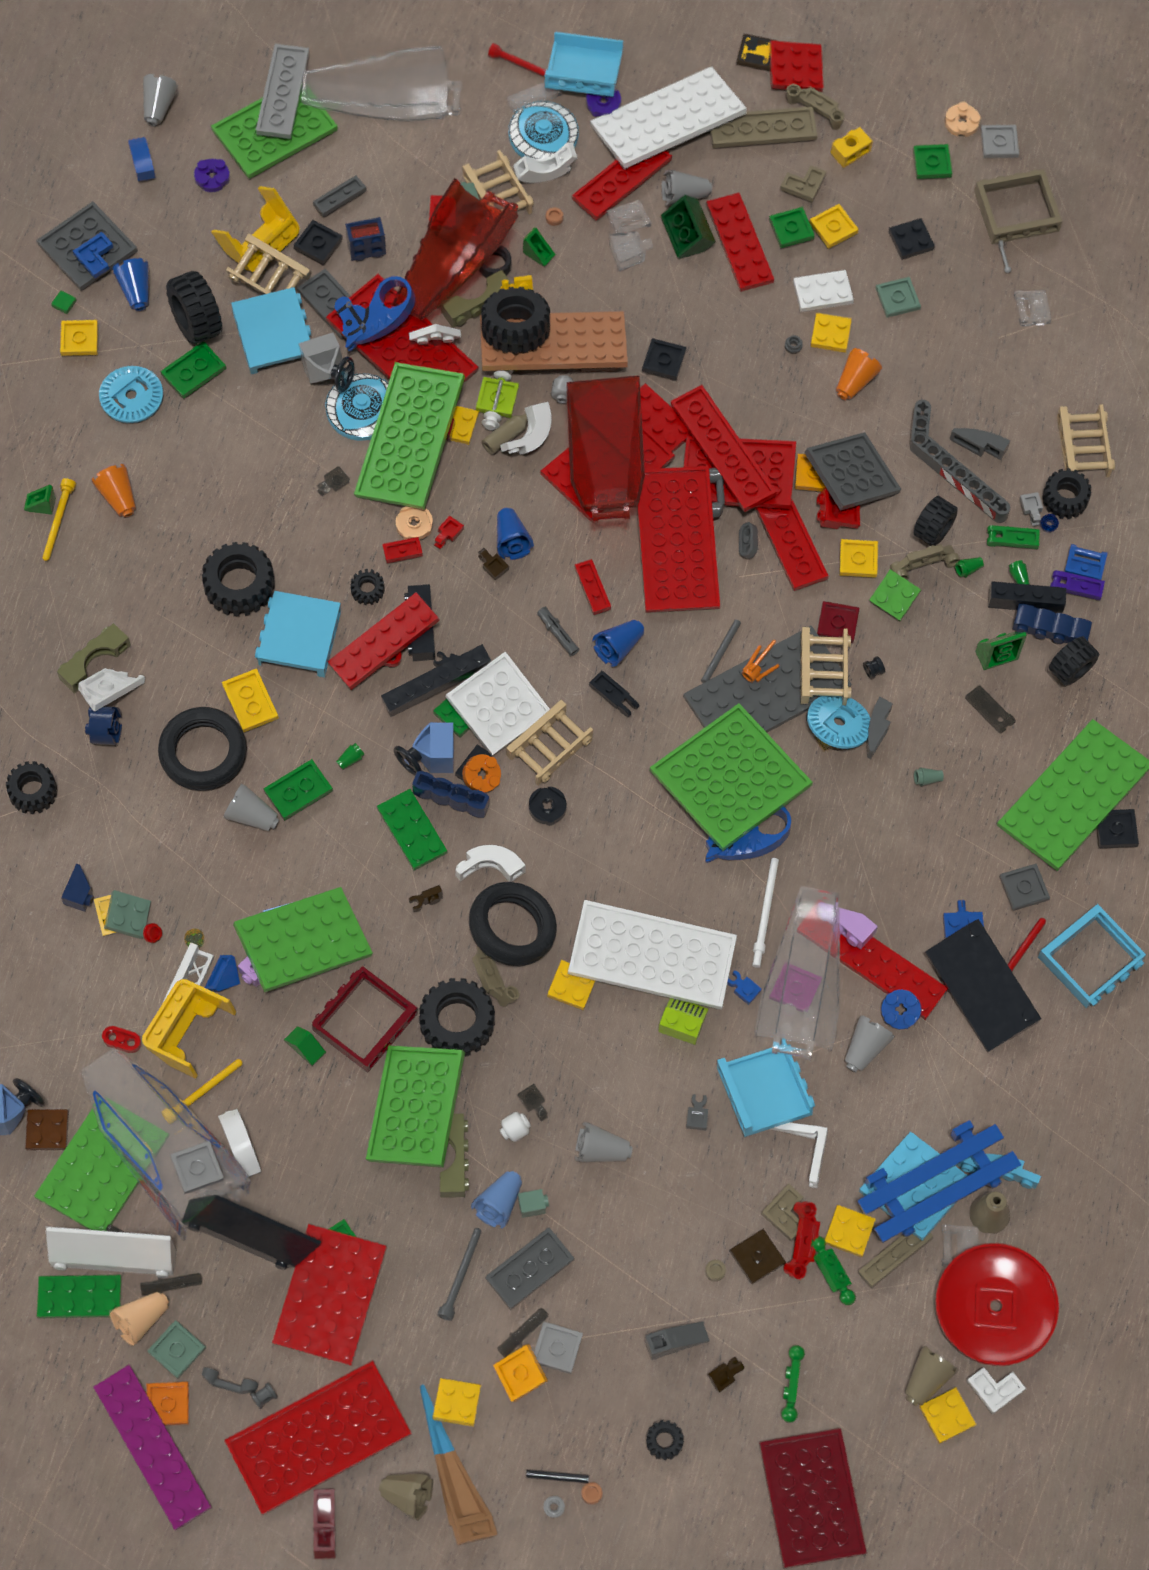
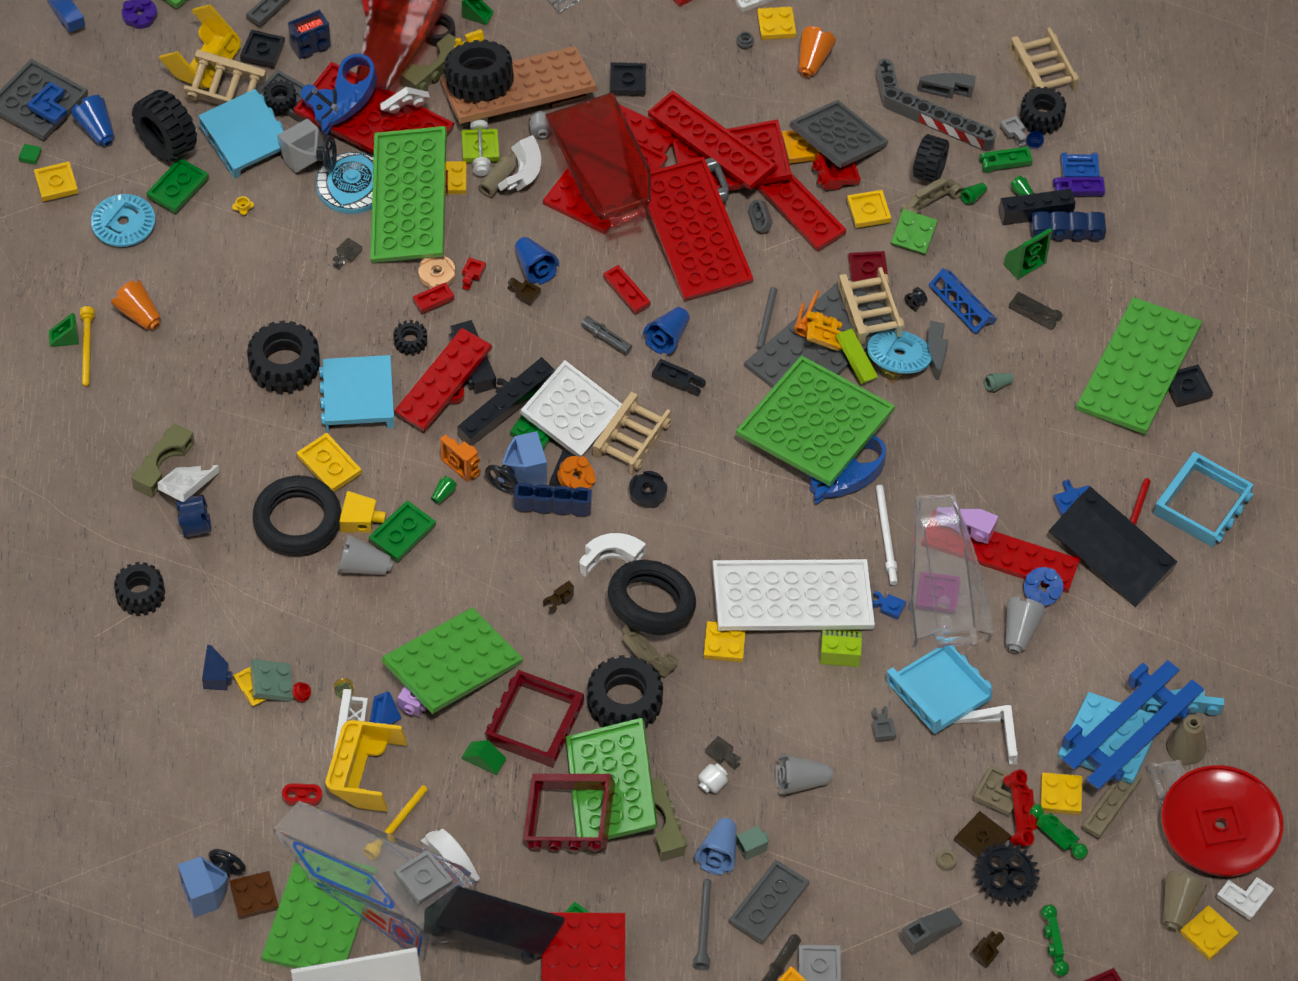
camera: 15 degrees left, 10 degrees down
green plate [377,789,448,871] -> none
dark grey plate [999,863,1050,911] -> none
black tyre [1049,636,1100,686] -> none
none -> yellow plate [232,196,254,215]
none -> black tyre [264,79,297,113]
none -> yellow torso [339,491,386,533]
none -> orange plate [440,434,481,482]
none -> dark red window [523,773,615,851]
none -> light orange plate [807,311,842,351]
none -> lime tile [836,328,878,384]
none -> blue fence [928,268,997,334]
none -> black gear [973,841,1040,906]

